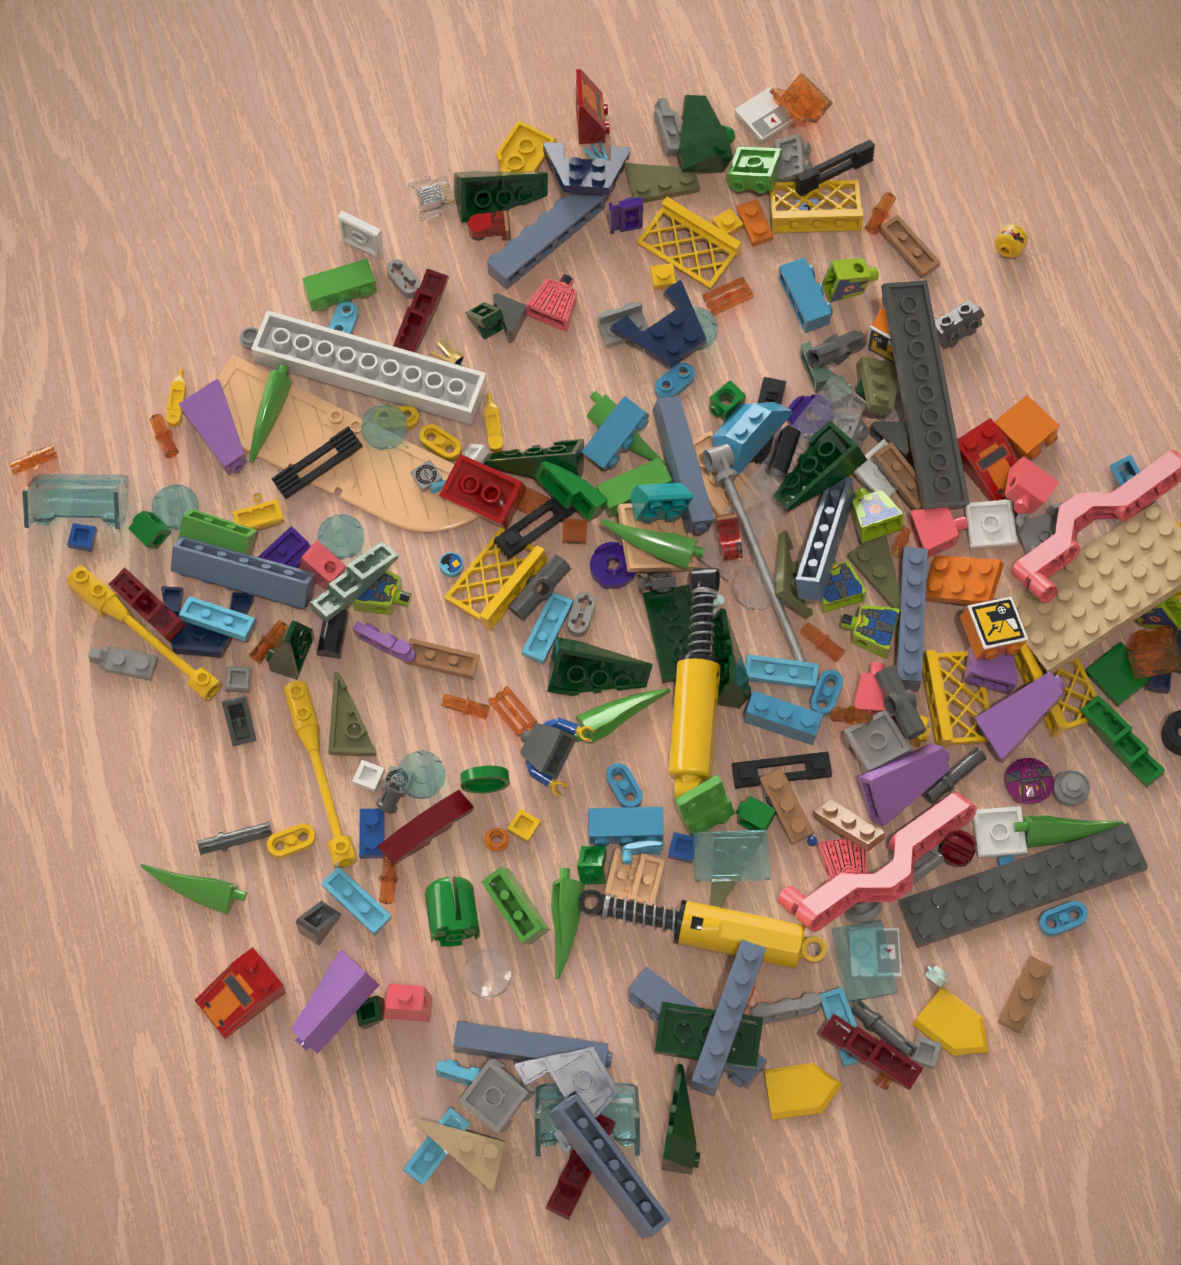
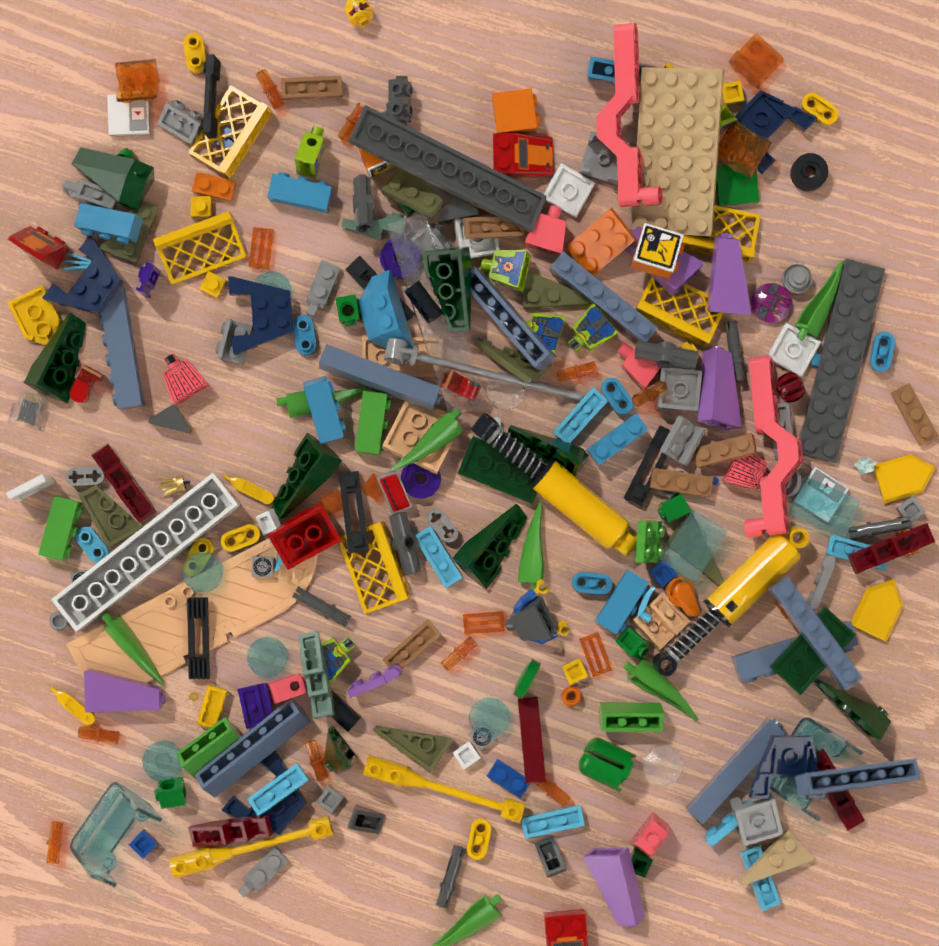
camera: 55 degrees left, 20 degrees up
dark grey bush [376,781,406,814] -> none
tile [439,552,463,577] -> none
dark green slope [465,302,504,339] -> none
green slope [534,461,609,522] -> none
teal slope [630,483,694,523] -> none
dark grey plate [637,571,677,592] -> none
bright green plate [727,146,782,193] -> none
clear orange tile [892,526,911,558] -> none
coral torso [1005,456,1059,514] -> none
green slope [1080,695,1165,788] -> none
none -> dark azure brick [74,203,143,244]
none -> olive wing [78,485,143,548]
none -> yellow plate [183,33,206,74]
none -> dark grey pin [292,586,351,627]
none -> light grey hinge [306,260,341,317]
none -> red slope [376,470,412,514]
none -> clear orange tile [579,632,612,677]
none -> light grey bracket [660,415,705,466]
none -> orange piece [666,577,701,617]

